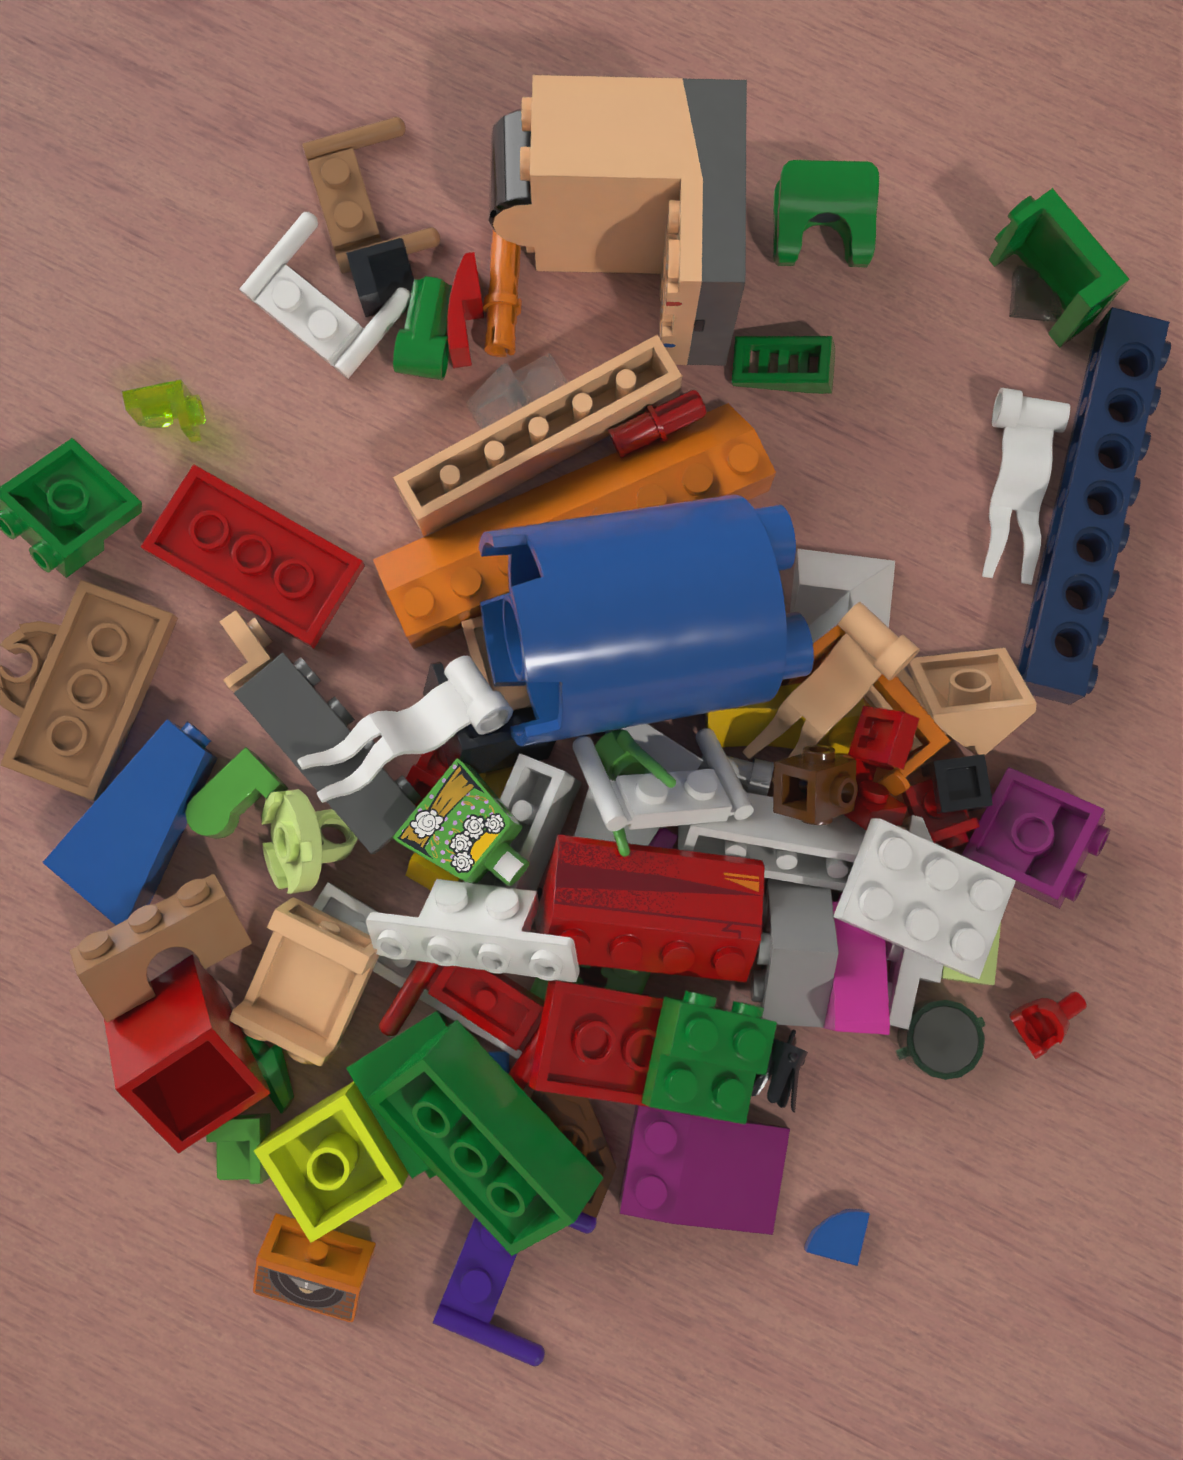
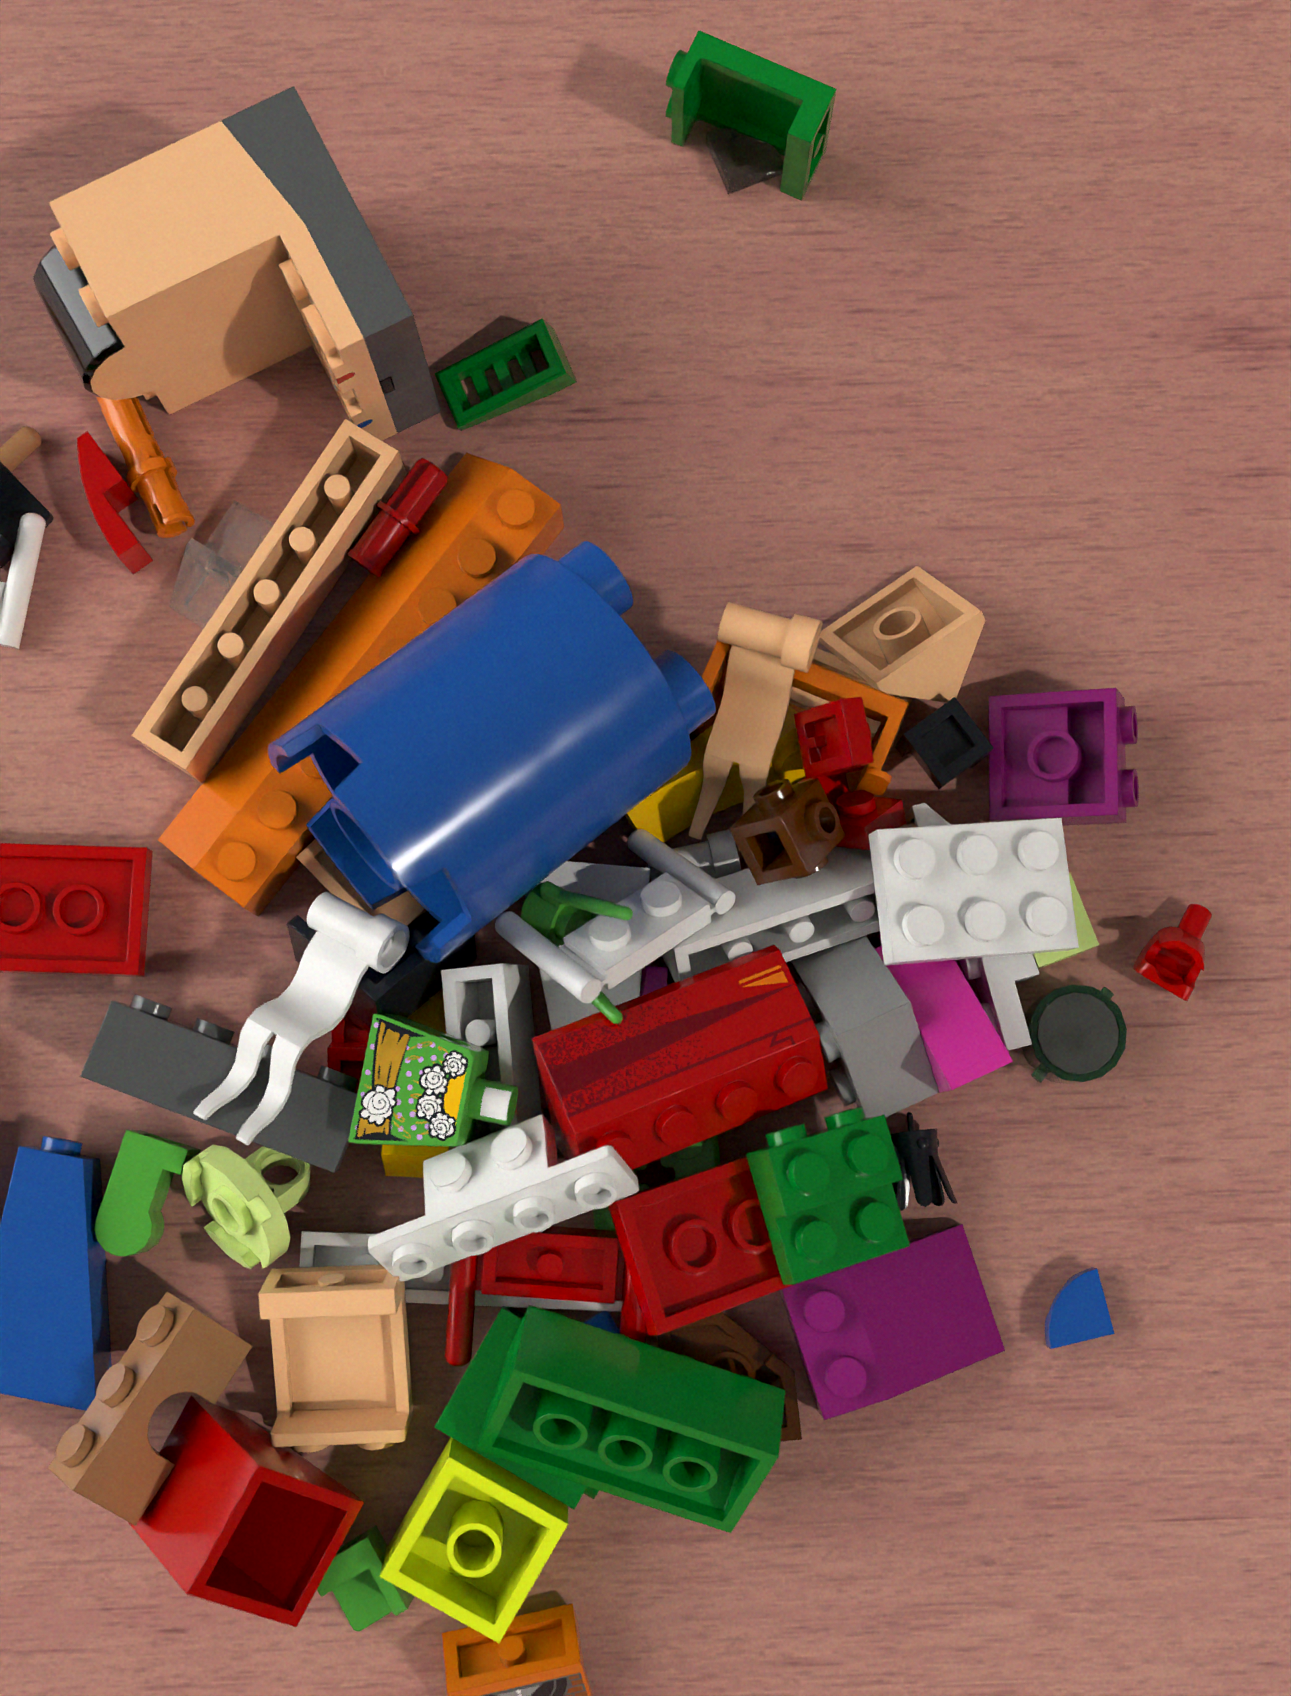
camera: 25 degrees left, 0 degrees up
light nougat bracket [219,610,274,692] -> none
green bar [245,1036,294,1114] -> none
green piece [393,276,452,381] -> none
dark purple plate [432,1212,597,1367] -> none
green piece [773,160,879,268] -> none
white slope [790,549,895,643] -> none
red bracket [901,779,980,849] -> none
white flag [982,388,1070,585] -> none
dark blue brick [1017,307,1171,705] -> none

